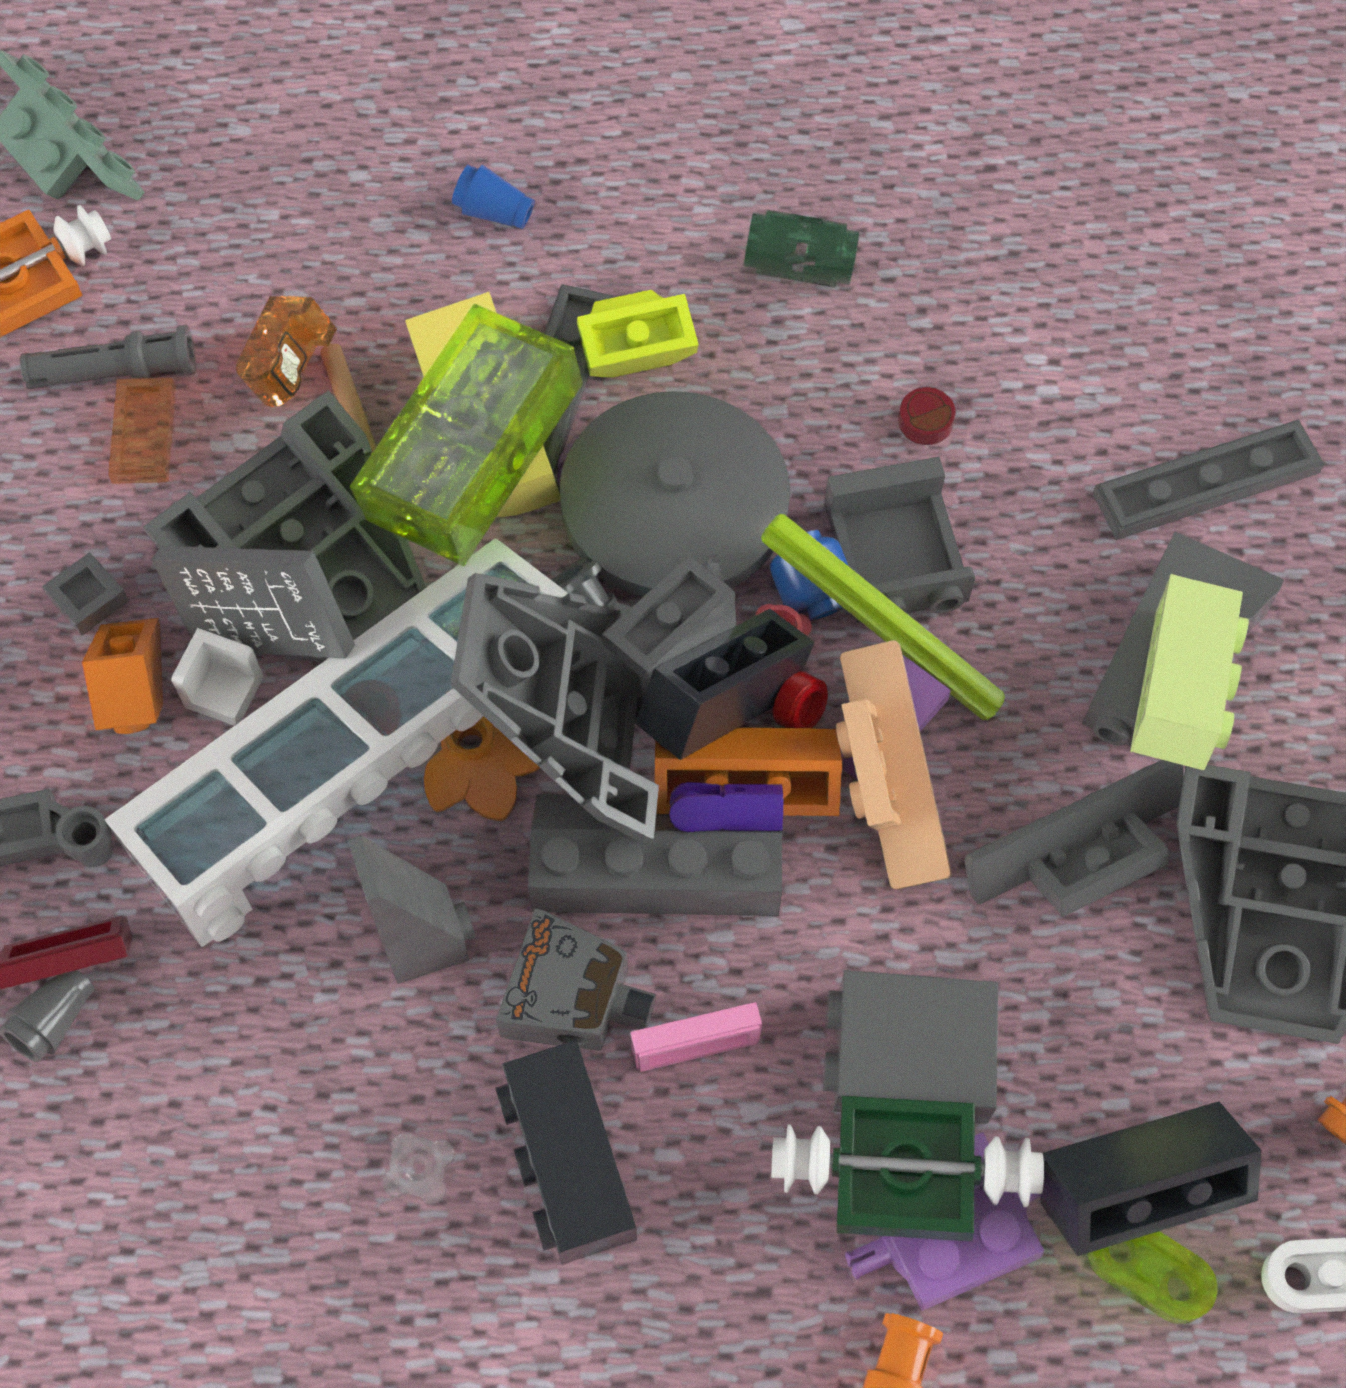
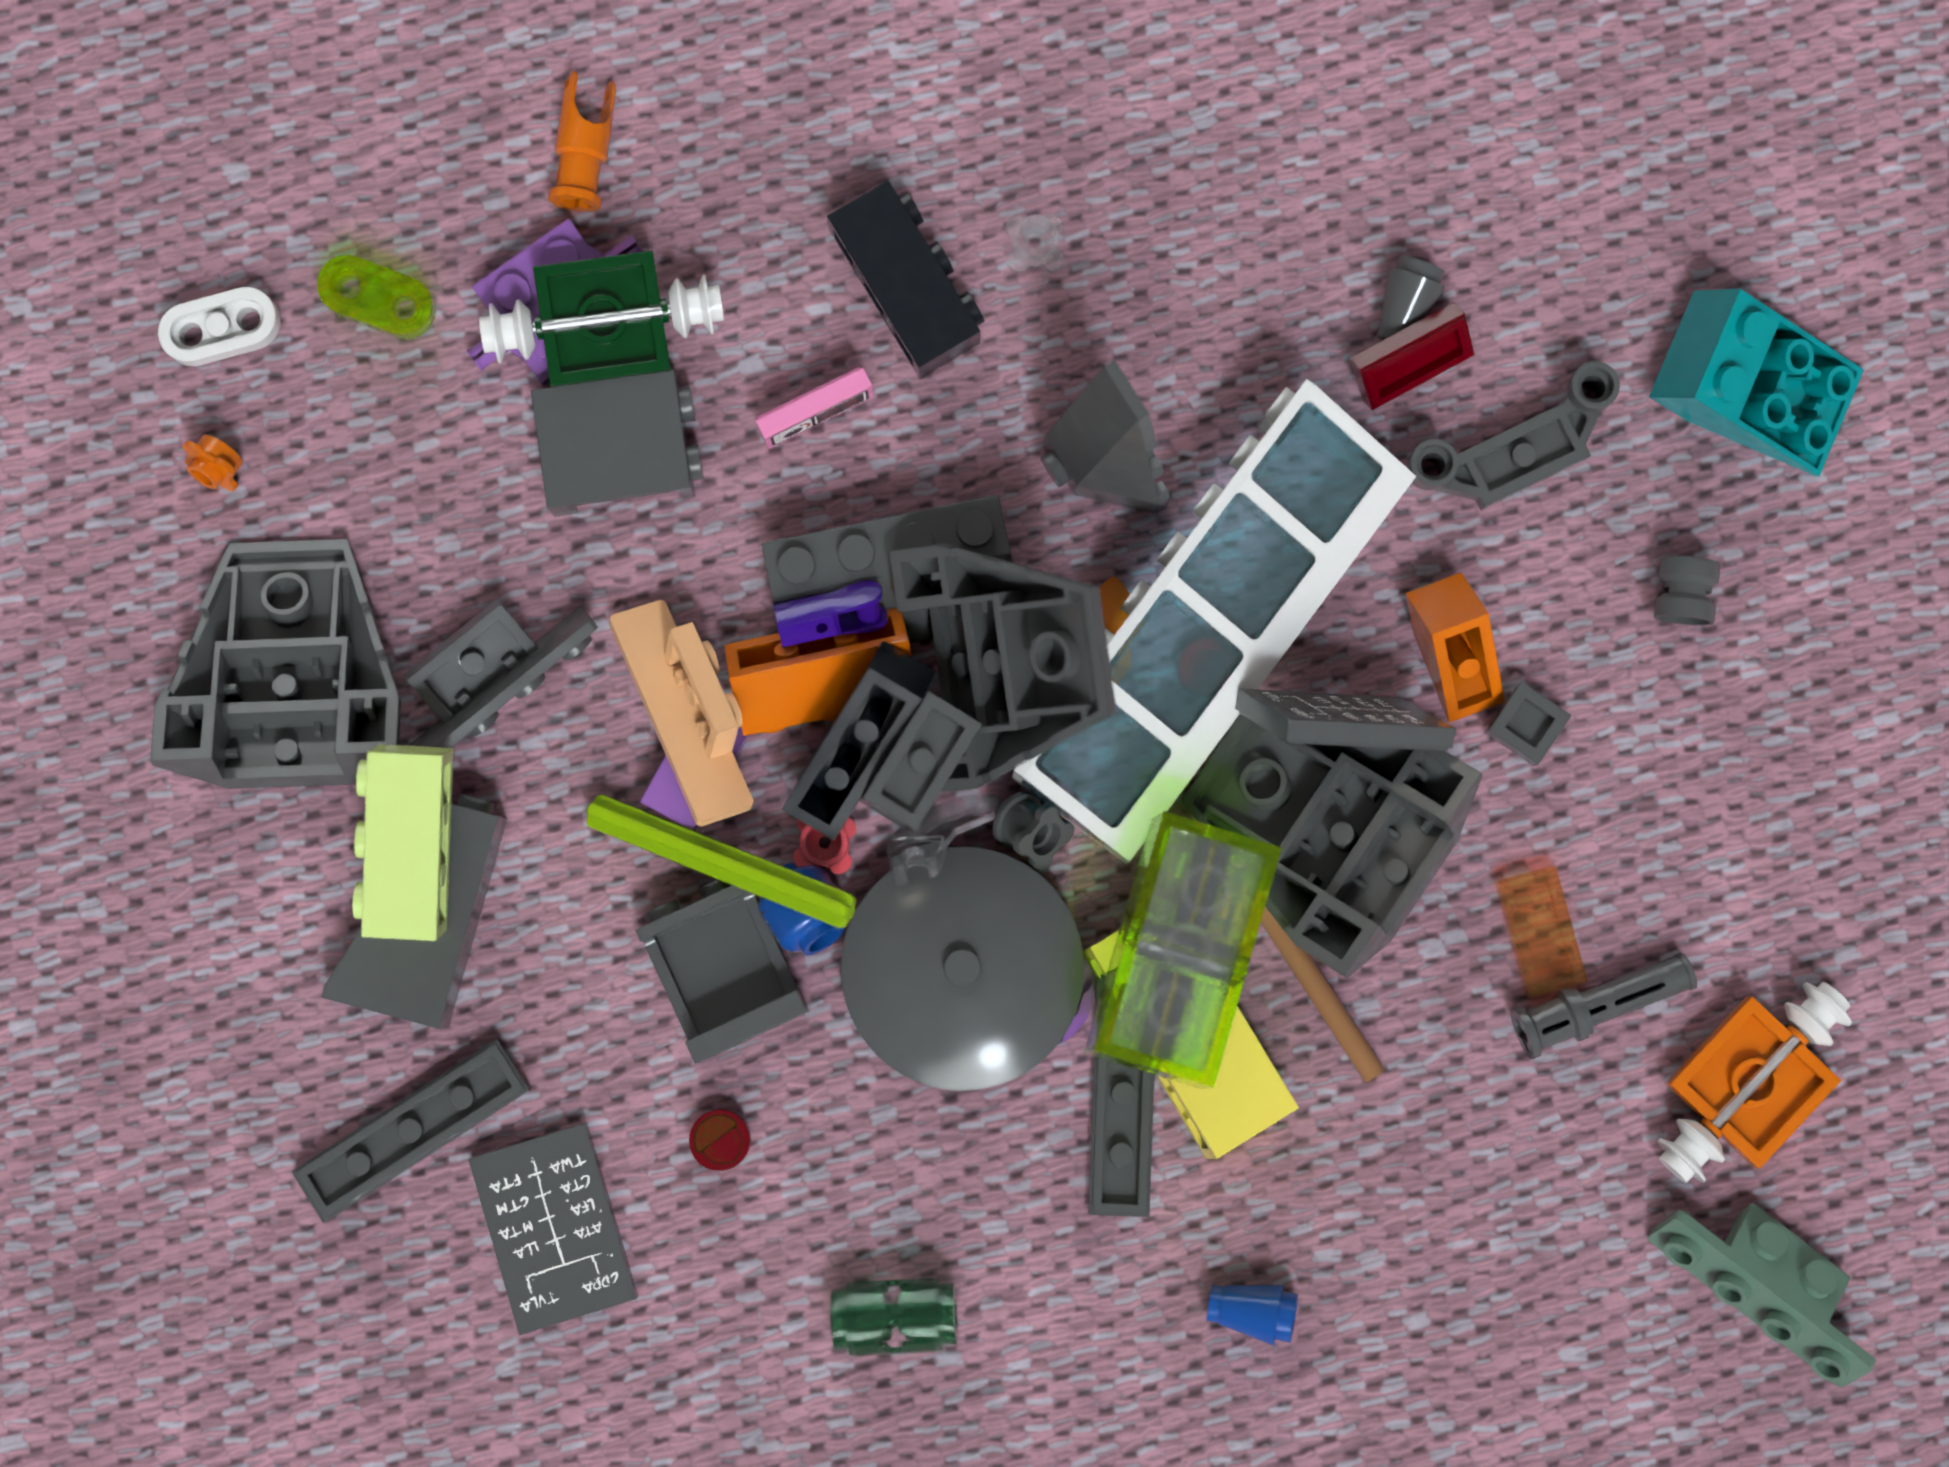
camera: 165 degrees right, 20 degrees up
white panel [172,628,264,726] -> none
clear orange leg [236,296,337,407] -> none
dark grey torso [496,908,656,1051] -> none
neon yellow slope [577,290,699,378] -> none
red tile [773,671,828,729] -> none
black brick [1040,1101,1262,1256] -> none
none -> dark grey tile [468,1122,638,1335]

